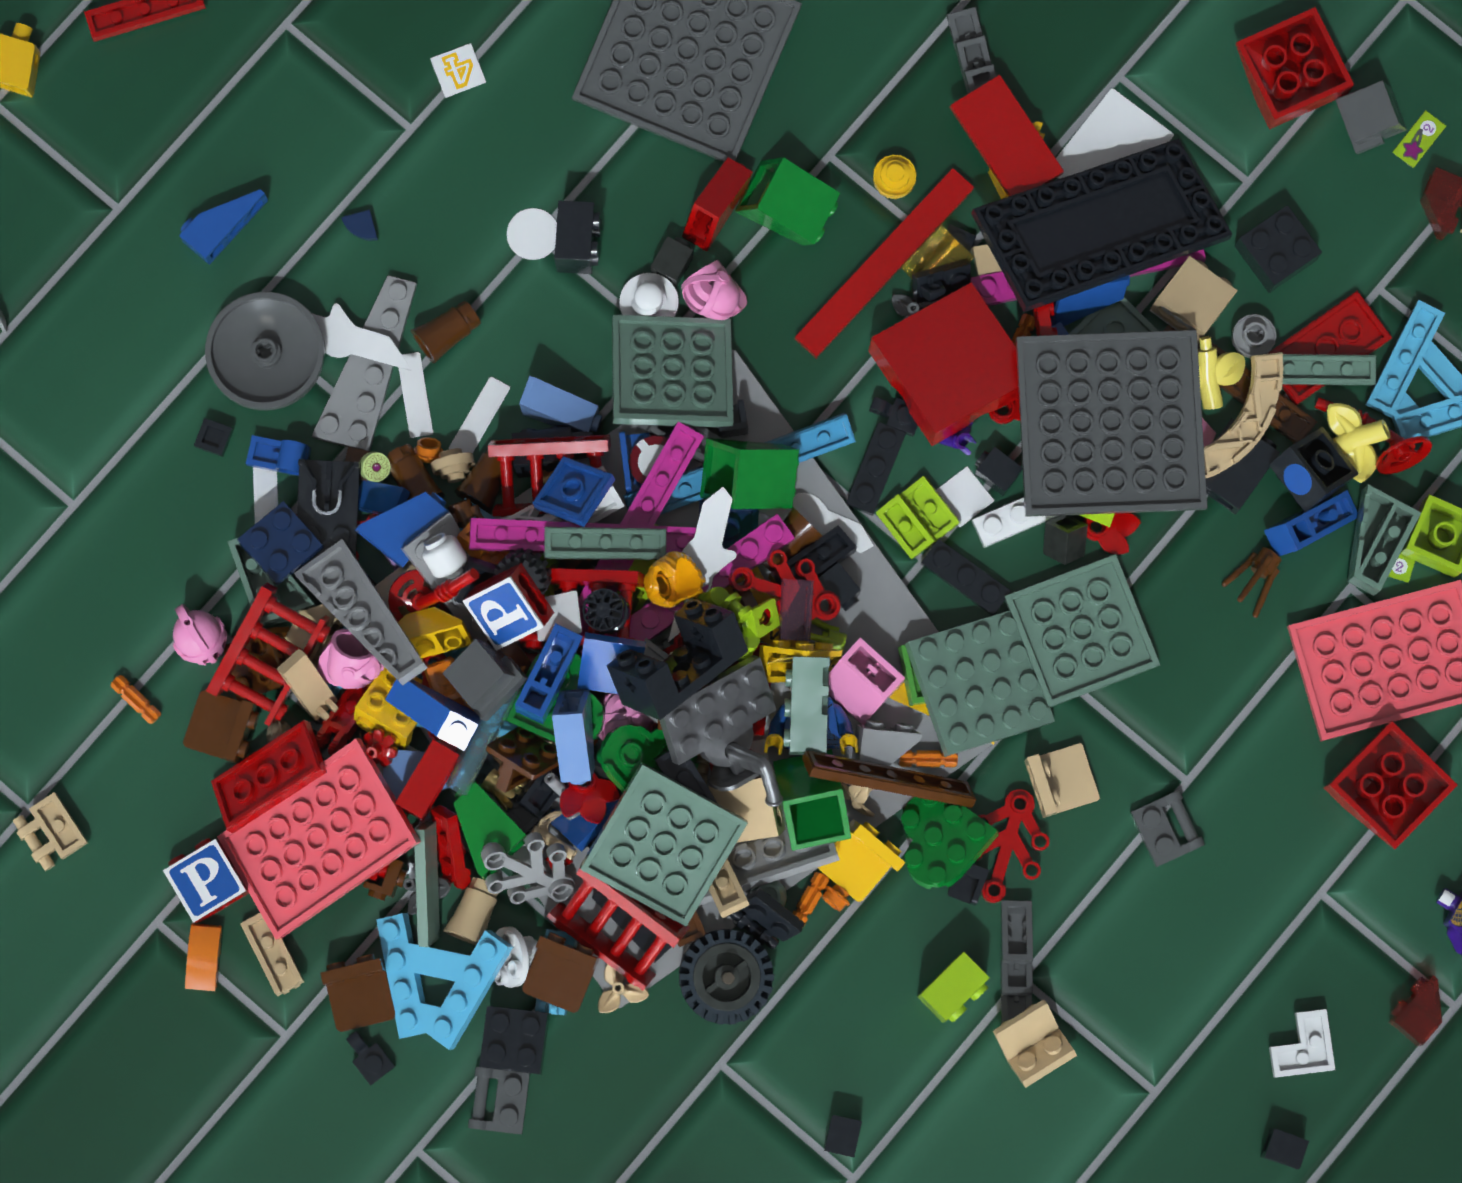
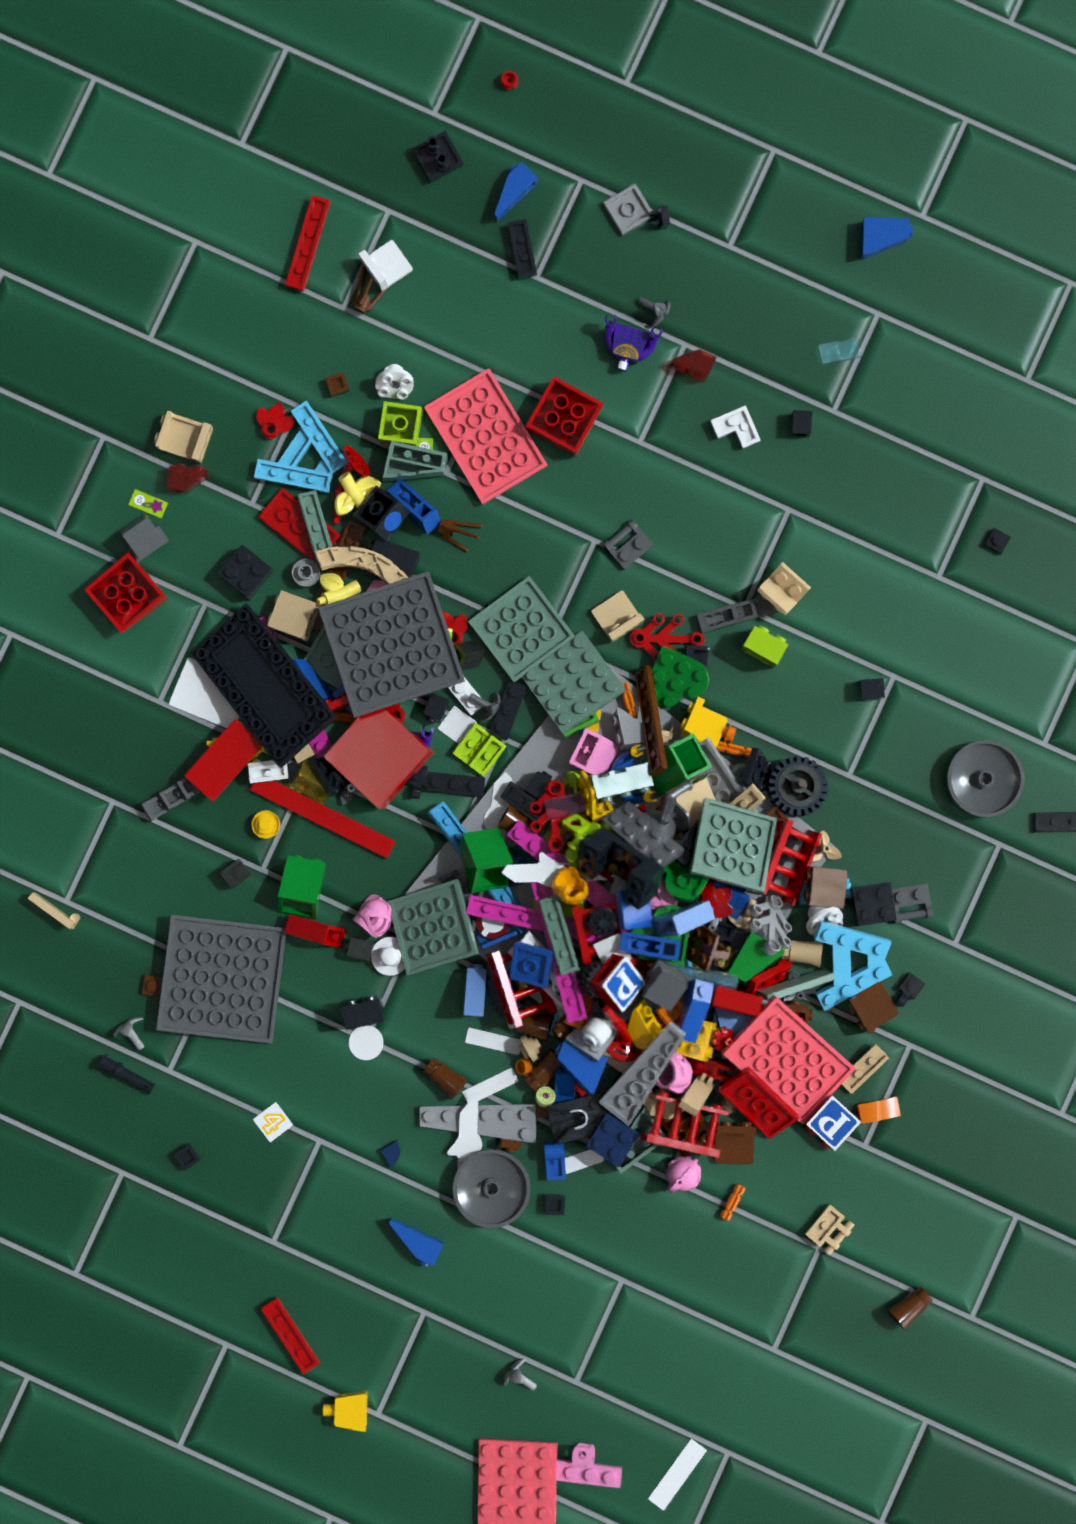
camera: 105 degrees left, 5 degrees up
none -> pearl dark grey panel [220,859,251,888]
none -> white tile [248,758,288,783]
none -> dark grey plant [468,692,500,722]
none -> reddish brown plate [501,1138,521,1152]

